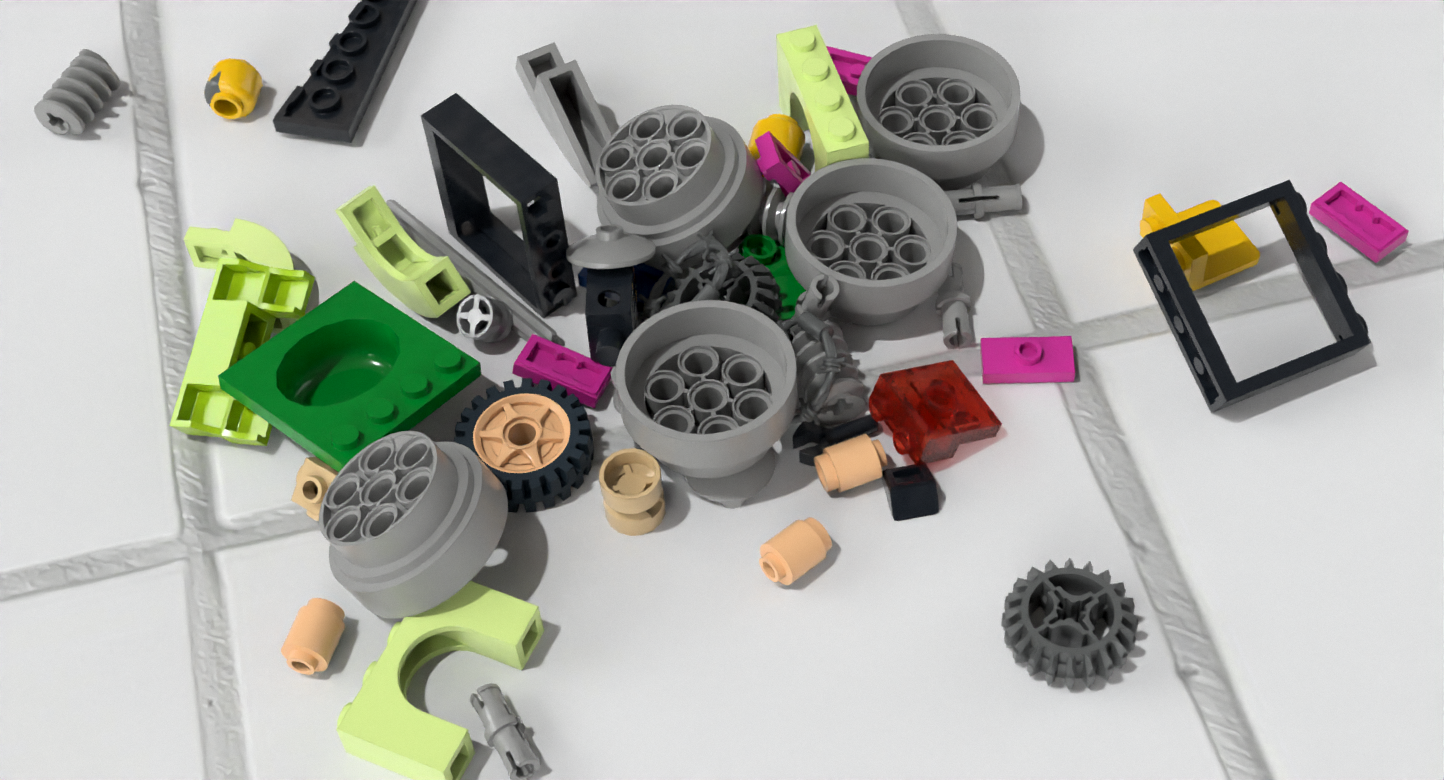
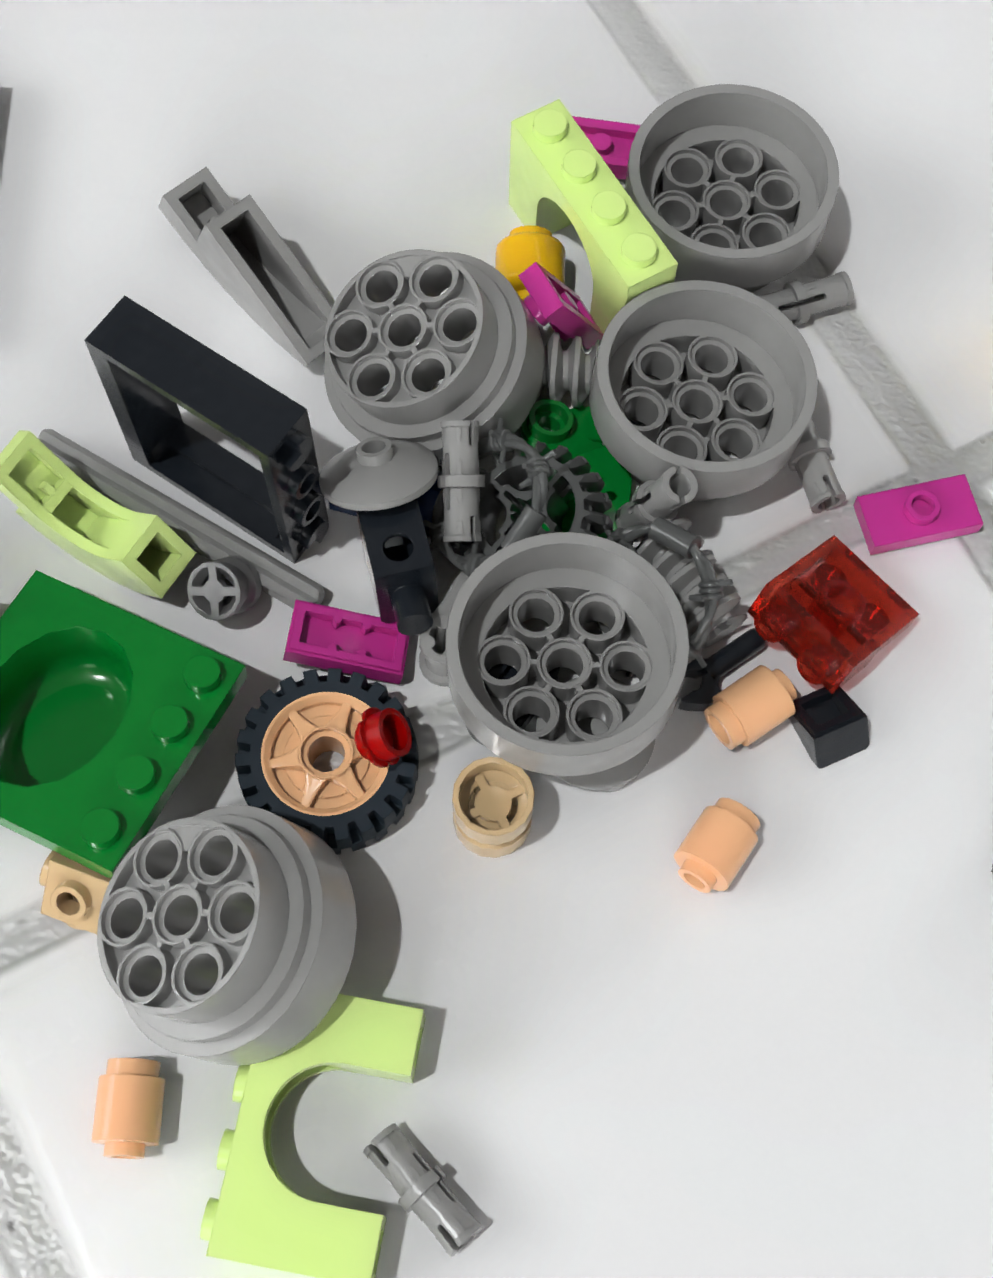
camera: 20 degrees left, 15 degrees up
none -> red plate [354,707,412,768]
none -> light grey pin [437,420,485,542]

